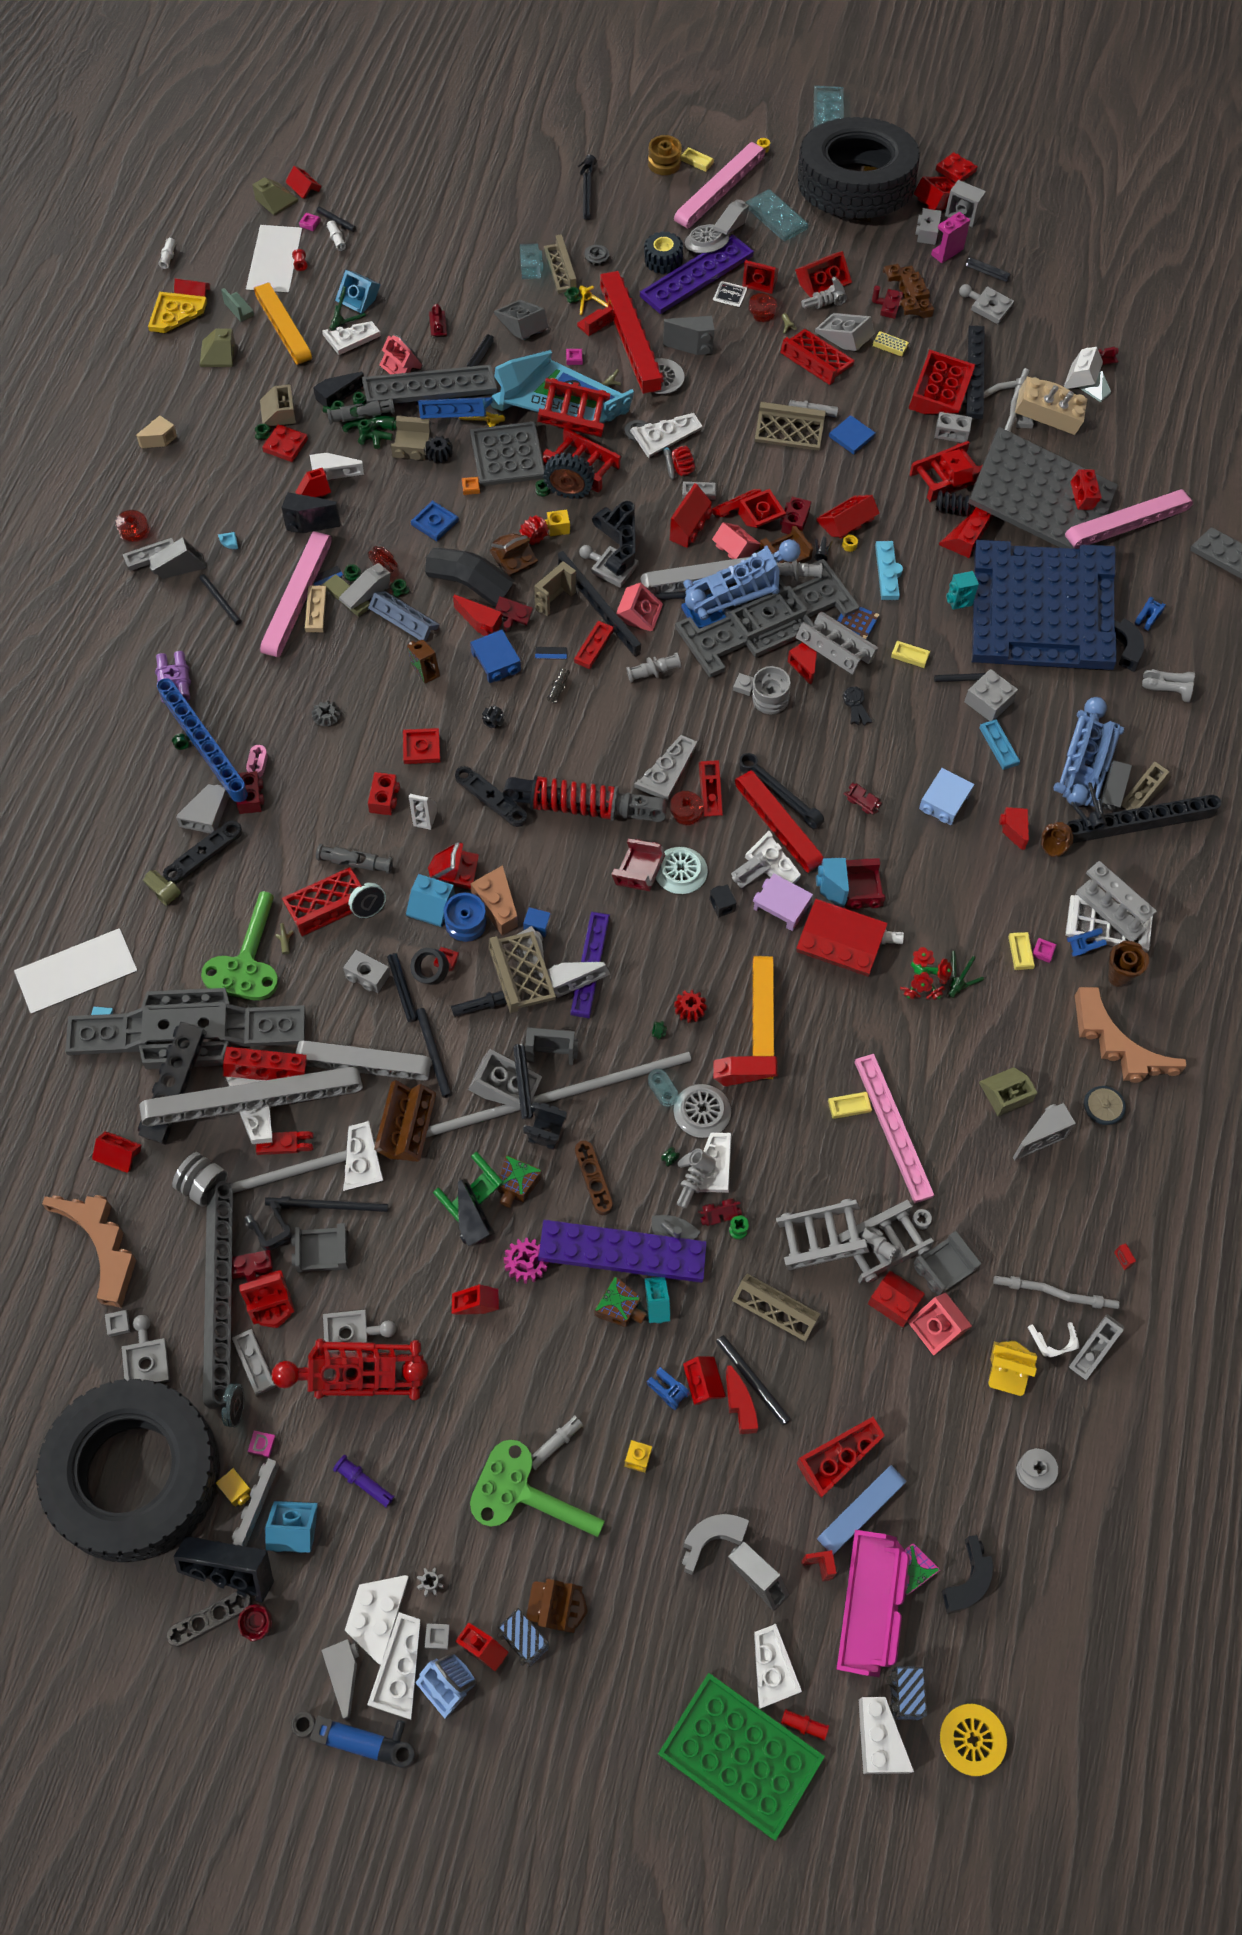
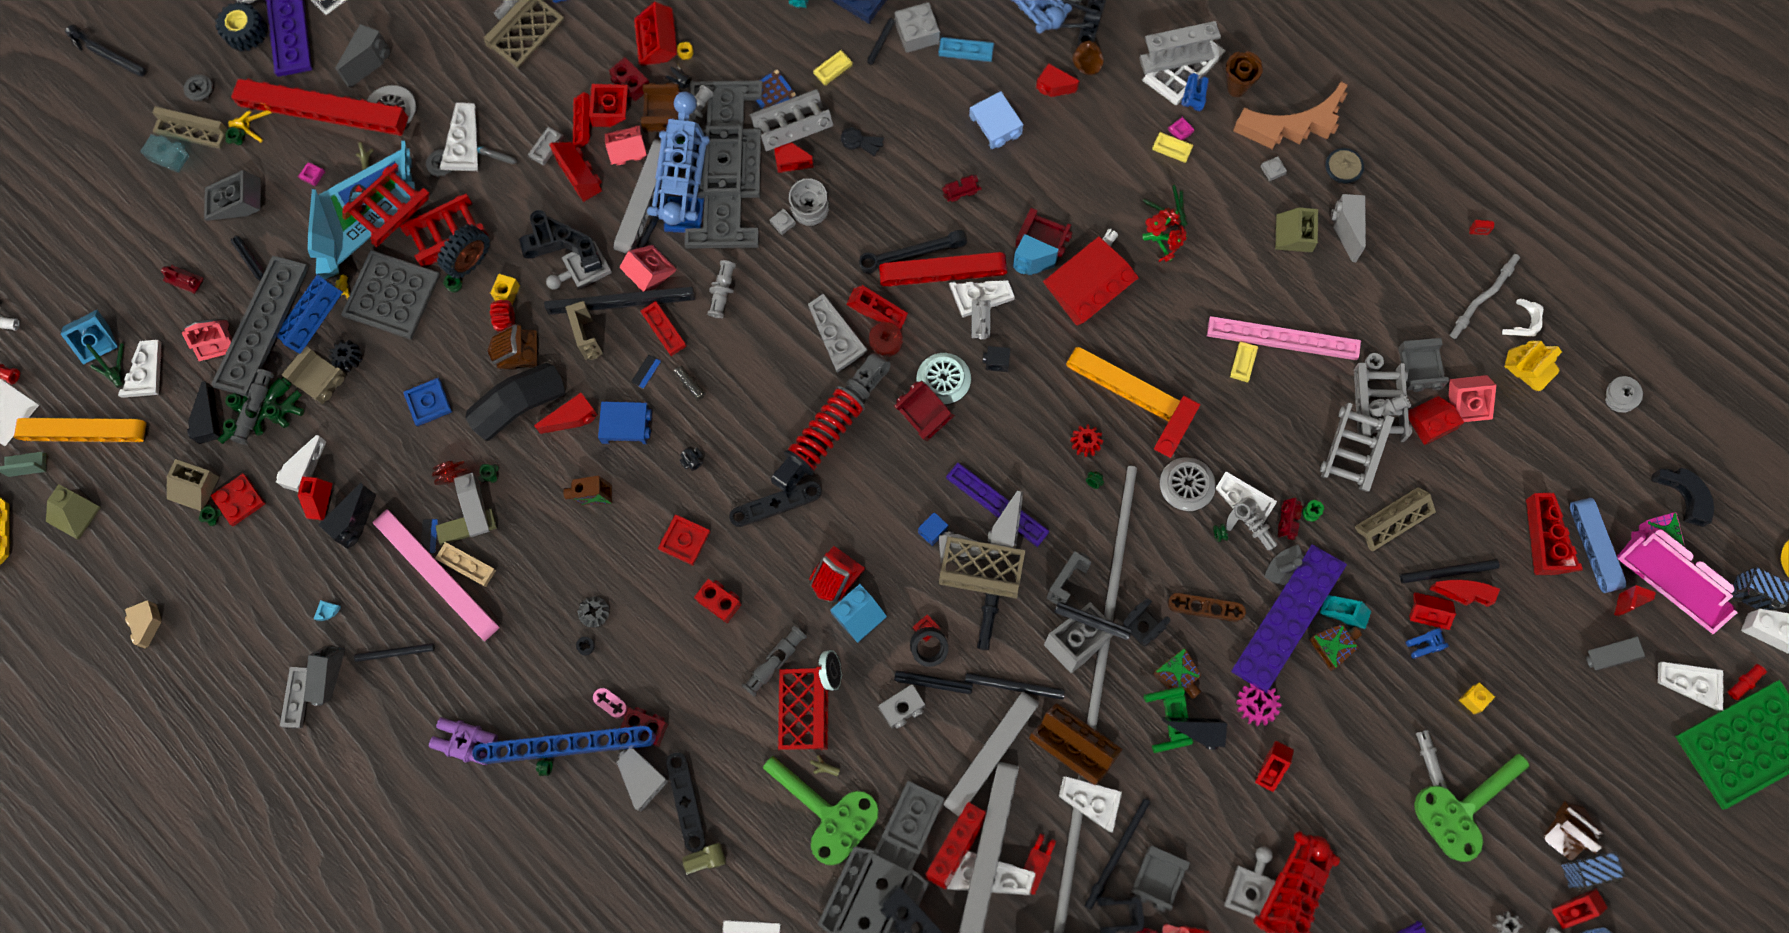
camera: 55 degrees left, 10 degrees up
clear red piece [115,510,149,542] -> none
dark green plate [344,564,361,581] -> none
sand blue fence [368,591,440,641] -> none
white slope [409,794,437,830] -> none
blue wheel [443,892,487,942] -> none
orange tile [462,477,480,495] -> none
nougat wedge [471,865,518,936] -> none
dark red plate [495,597,533,632] -> none
red panel [577,306,613,336] -> none
clear light blue plate [648,1069,678,1106] -> none
red gear [672,446,695,476] -> none
light grey arch [682,1514,749,1575] -> none
lavender panel [753,873,813,931] -> none
medium azure hinge [875,541,903,600] -> none
light grey slope [1069,1314,1124,1380] -> none
none -> black bush [576,636,595,656]
none -> light grey plate [1261,157,1287,182]

